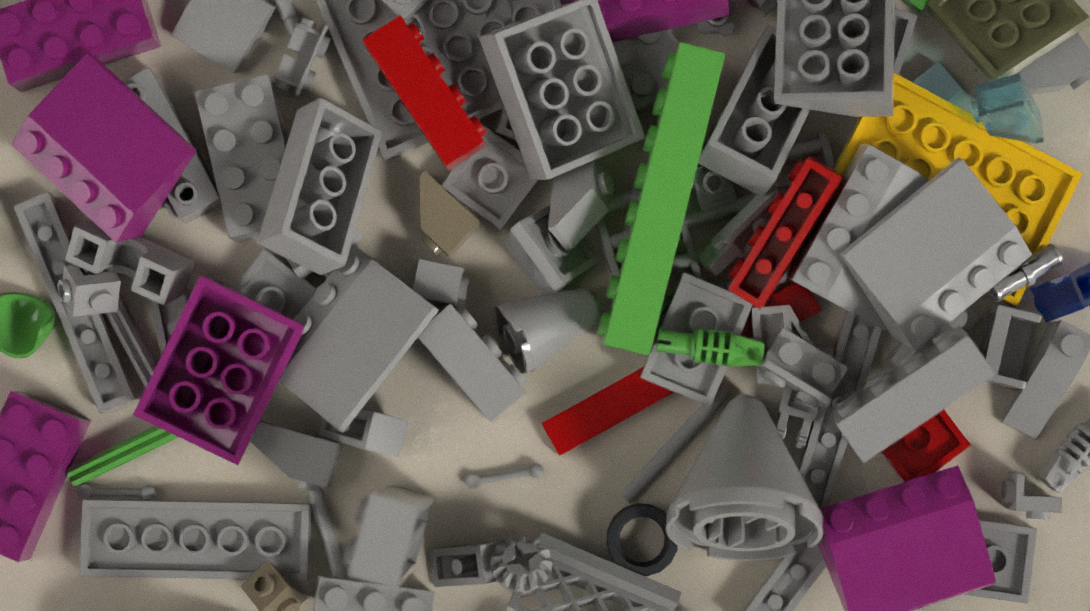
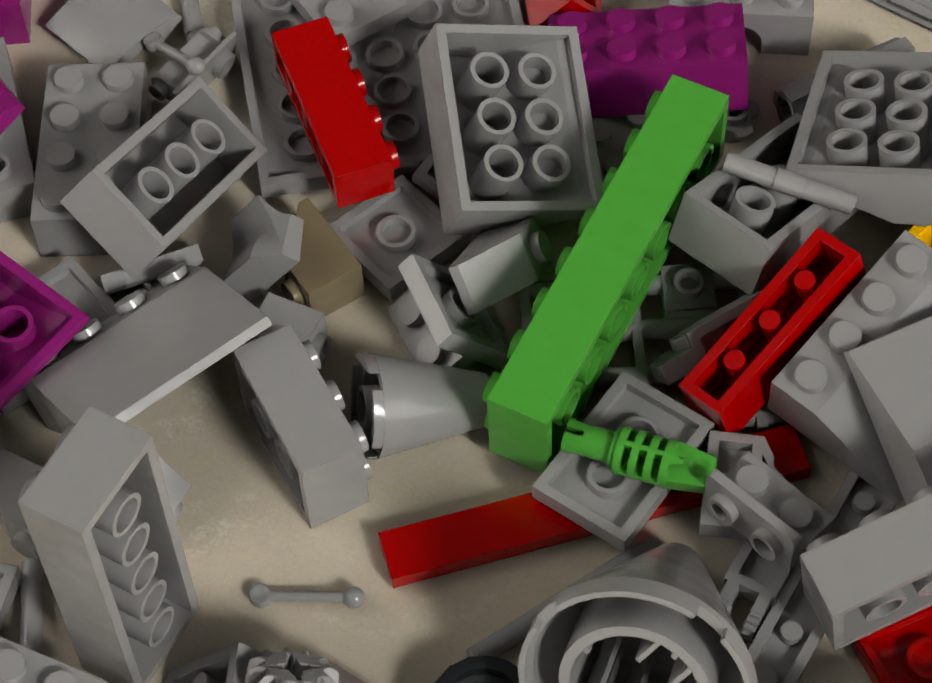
camera: 15 degrees right, 30 degrees down
none -> light grey hinge [143,32,206,76]
none -> light grey slope [223,195,304,302]
none -> light grey piece [721,151,858,215]

